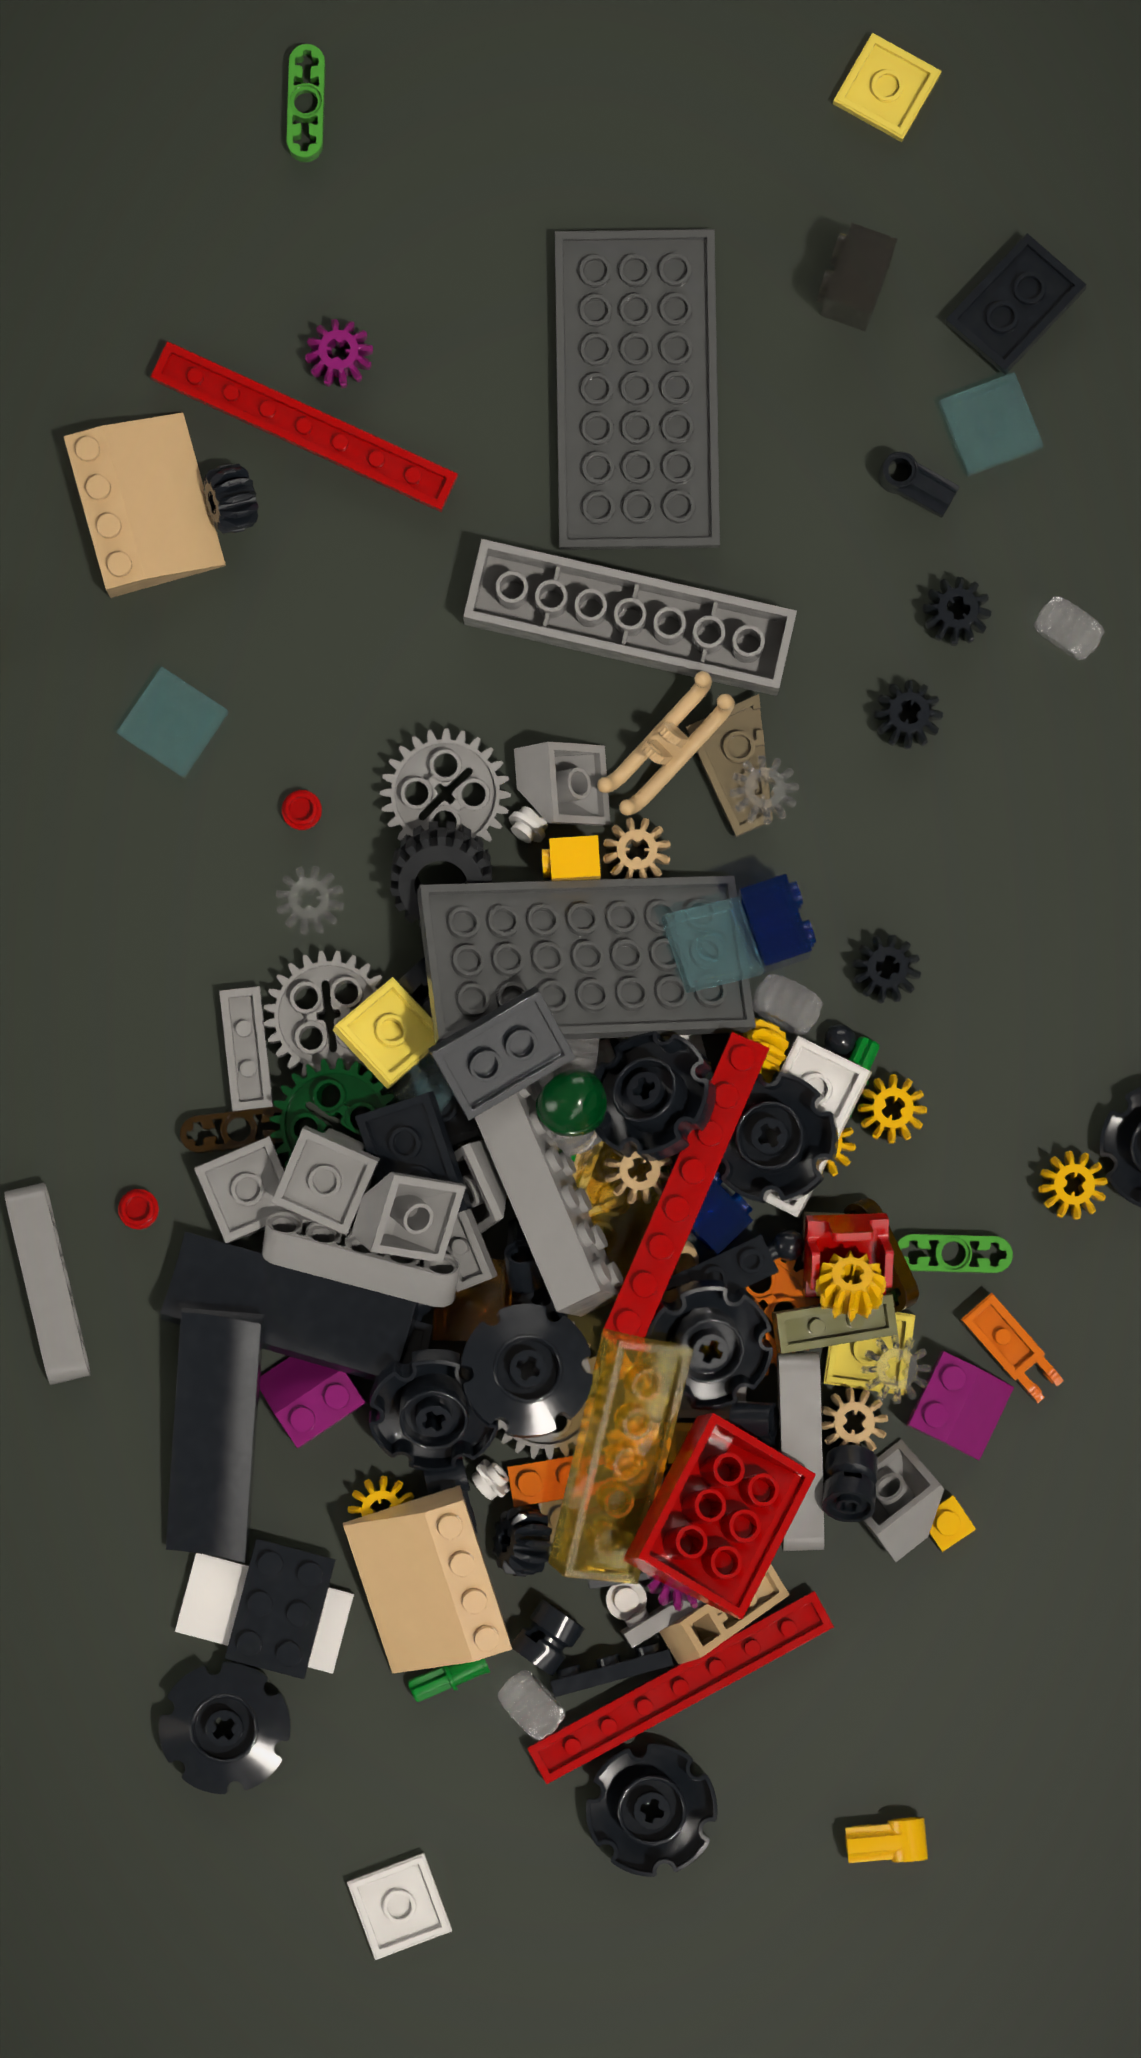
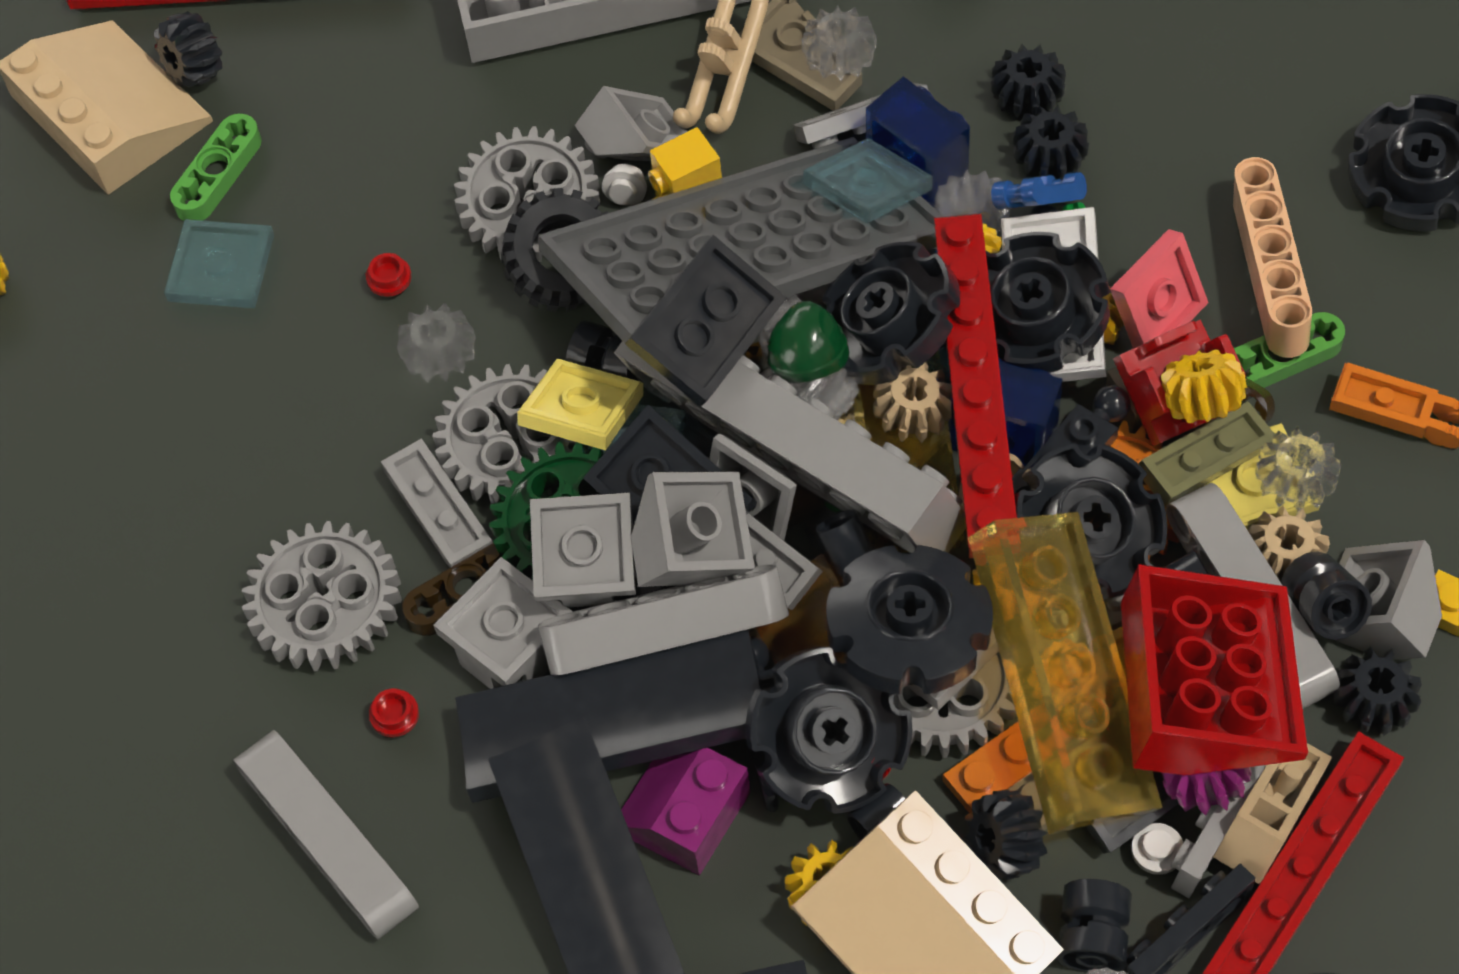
camera: 20 degrees left, 25 degrees down
white plate [472,1459,510,1500] -> none
tan gear [603,818,671,879] -> none
yellow gear [857,1074,927,1144] -> none
magenta slope [906,1351,1014,1461] -> none
yellow gear [1038,1151,1108,1220] -> none
none -> bright green beam [170,114,262,223]
none -> light grey gear [242,521,402,671]
none -> light grey plate [793,83,931,149]
none -> black gear [991,44,1066,119]
none -> blue plate [991,172,1087,210]
none -> coral plate [1110,229,1209,349]
none -> light nougat beam [1233,157,1312,358]
none -> black gear [1333,646,1422,736]

